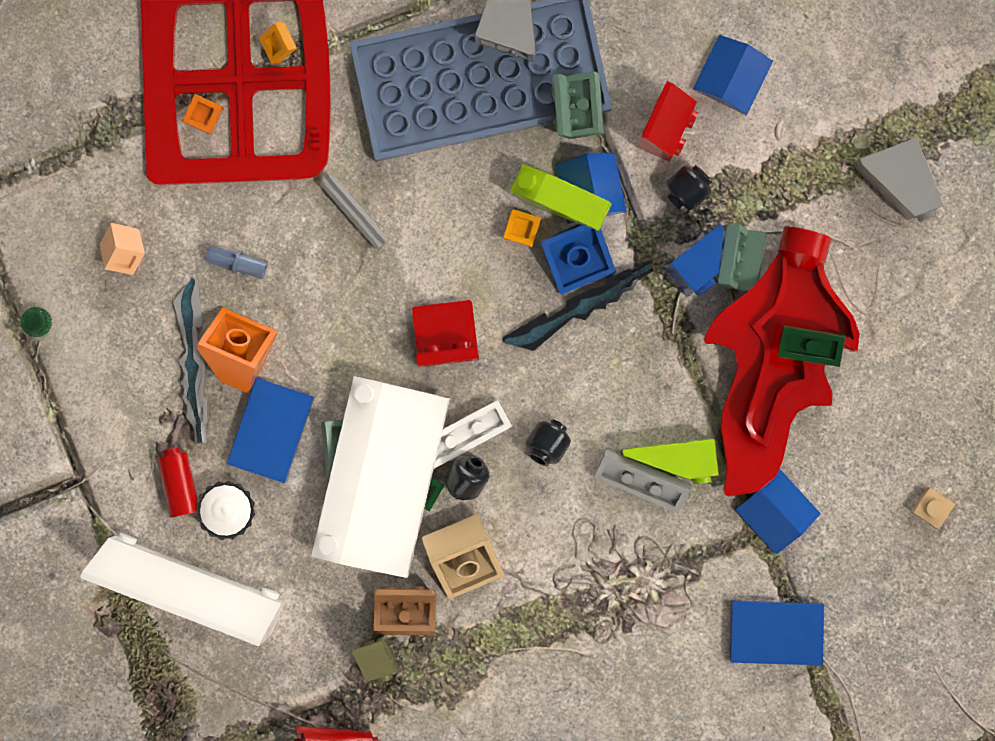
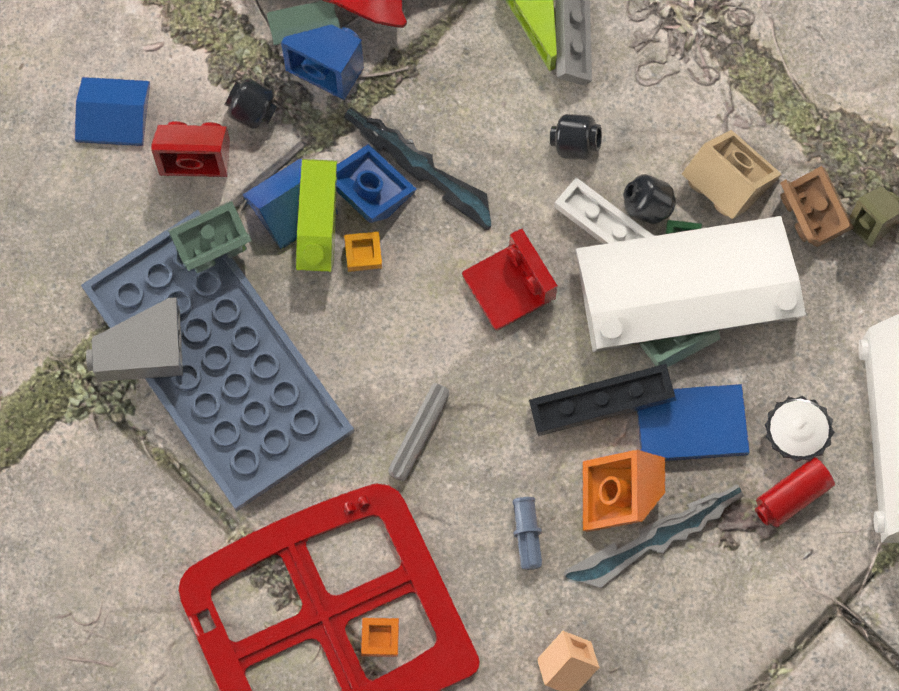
camera: 115 degrees left, 15 degrees down
light orange plate [259,21,297,64] -> none
none -> black plate [529,364,676,436]

